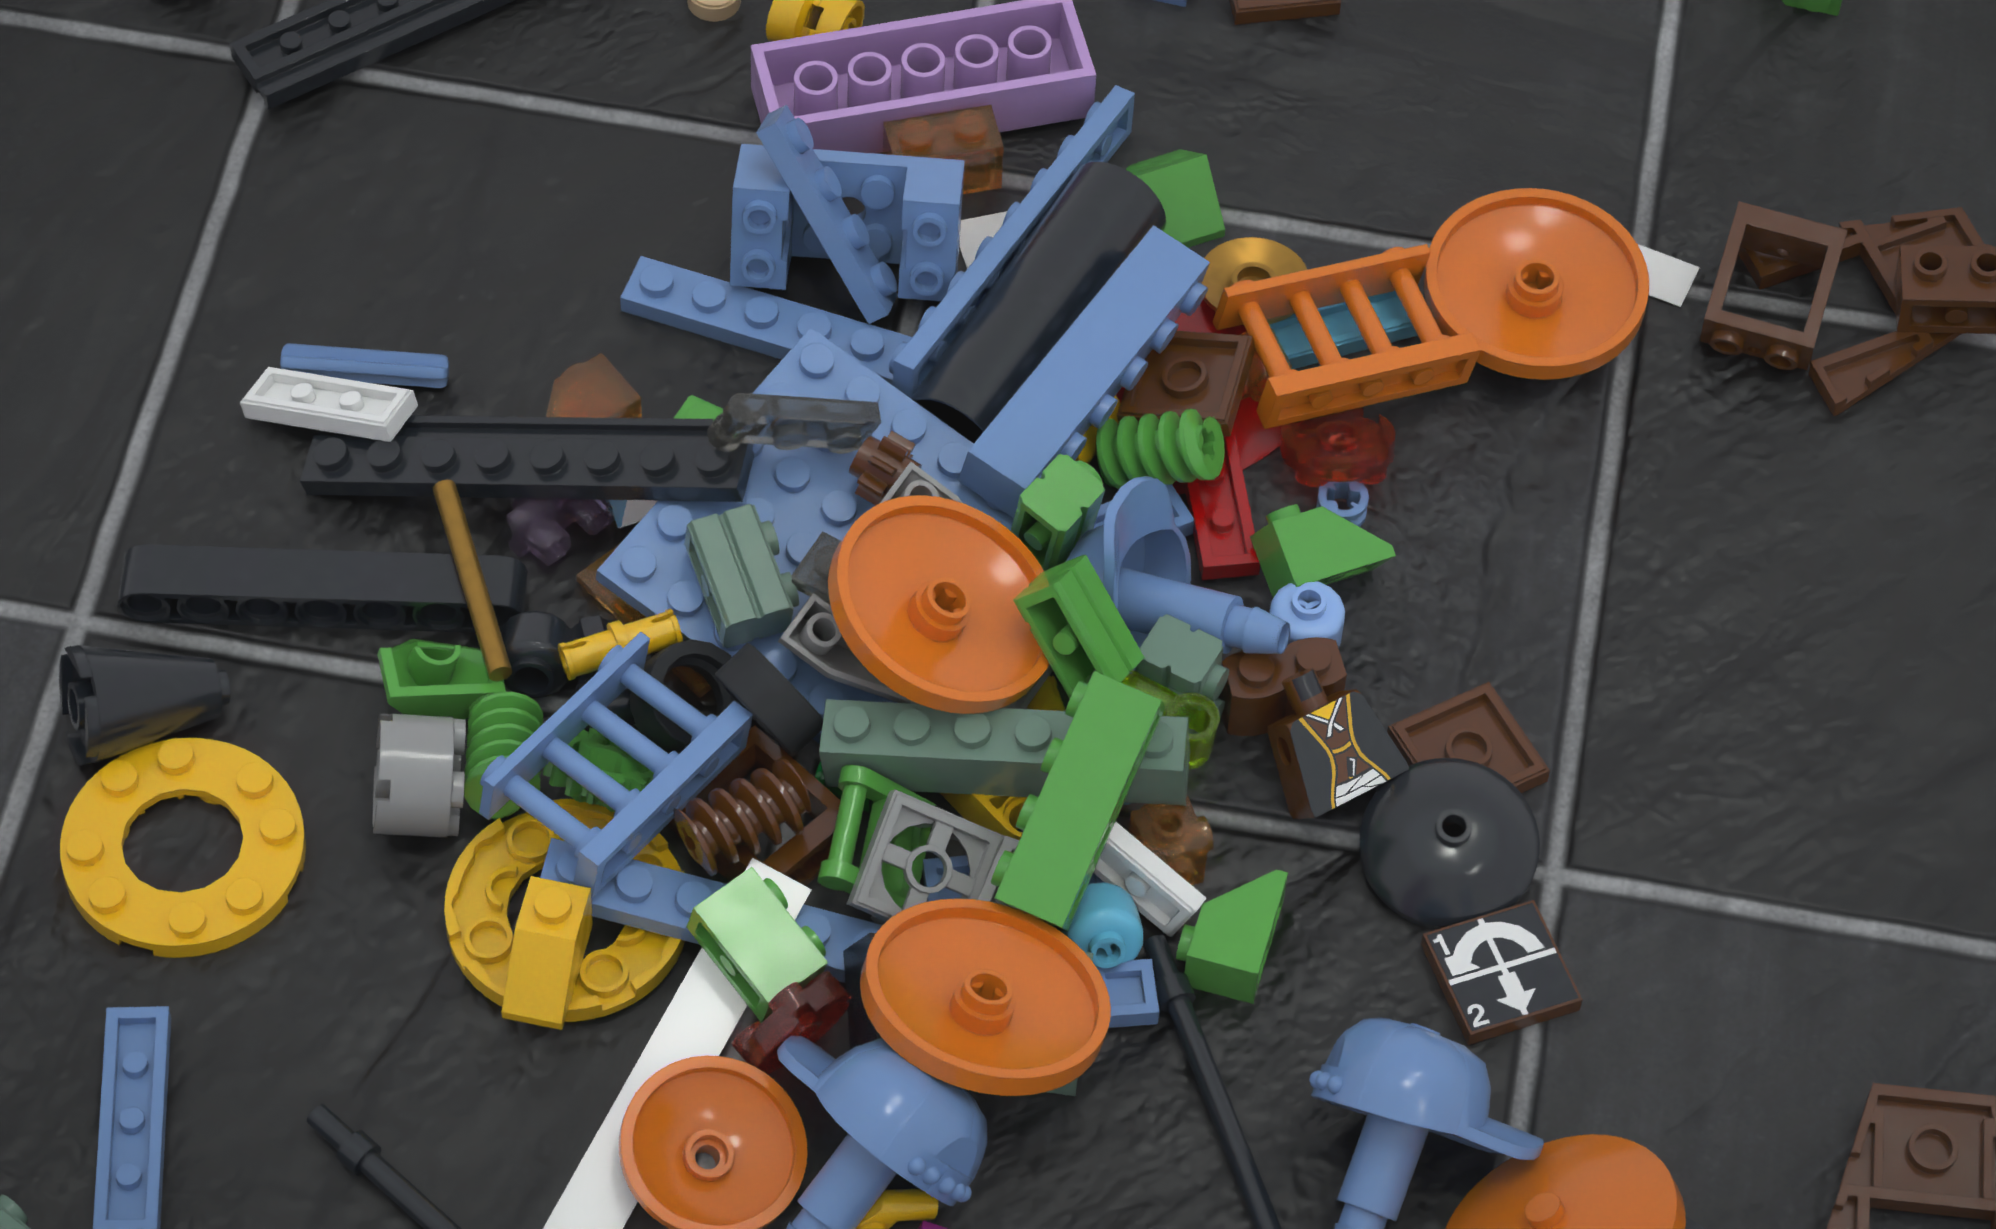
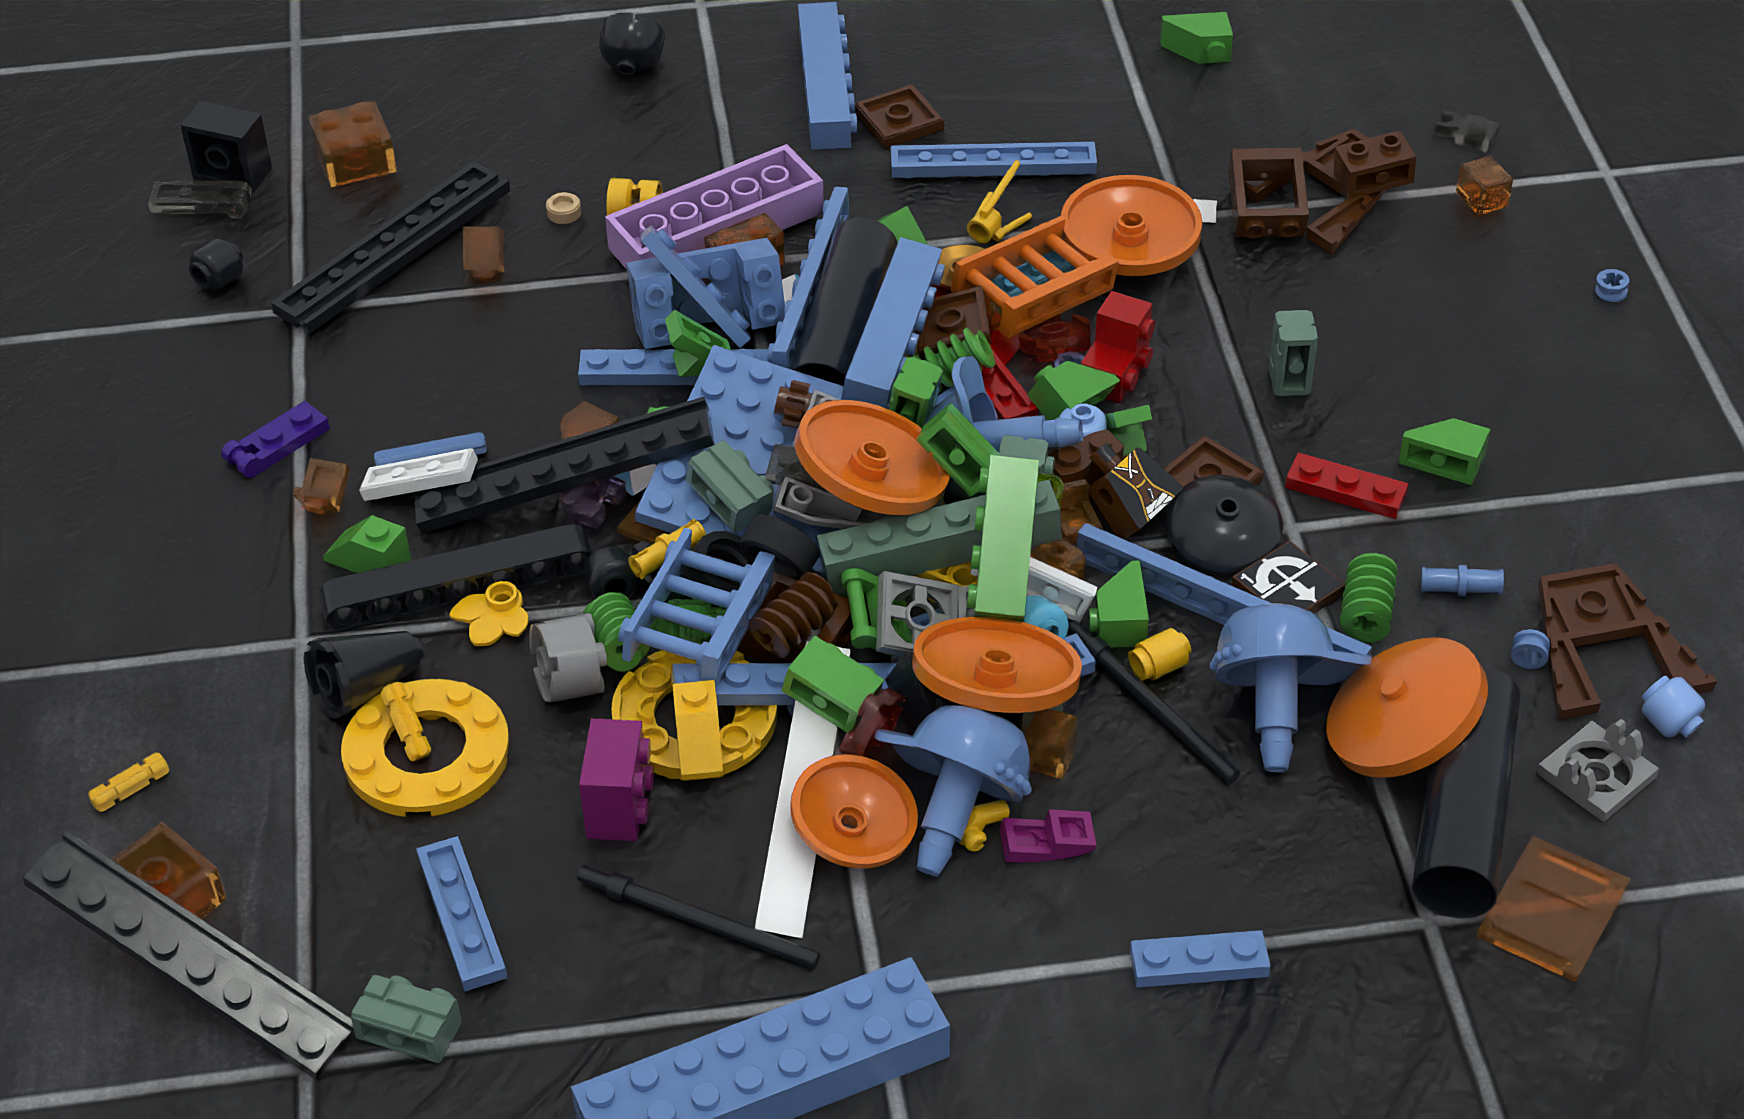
camera: 15 degrees left, 10 degrees down
bright green slope [377,639,506,719] -> none
pearl gold bar [433,480,512,681] -> none
clear smoke plate [707,393,881,454] -> none
none -> dark purple plate [221,401,330,478]
none -> clear orange bracket [292,458,350,514]
none -> bright green slope [323,515,411,573]
none -> yellow axle [381,682,431,761]
none -> yellow plate [449,581,529,646]
none -> clear orange brick [463,227,504,279]
none -> magenta brick [579,718,654,841]
none -> bright green slope [665,310,731,377]
none -> medium blue plate [891,142,1097,179]
none -> yellow plant [967,160,1032,244]
none -> clear orange brick [1024,709,1078,779]
none -> clear orange bracket [1052,479,1102,546]
none -> medium blue plate [1076,523,1372,679]
none -> red brick [1080,291,1155,404]
none -> bright green slope [1105,405,1152,457]
none -> yellow brick [1128,628,1191,681]
none -> sand green brick [1268,310,1318,396]
none -> red plate [1285,453,1409,519]
none -> bright green piece [1340,553,1398,643]
none -> bright green slope [1398,418,1490,485]
none -> medium blue pin [1421,565,1504,597]
none -> medium blue bush [1511,629,1550,669]

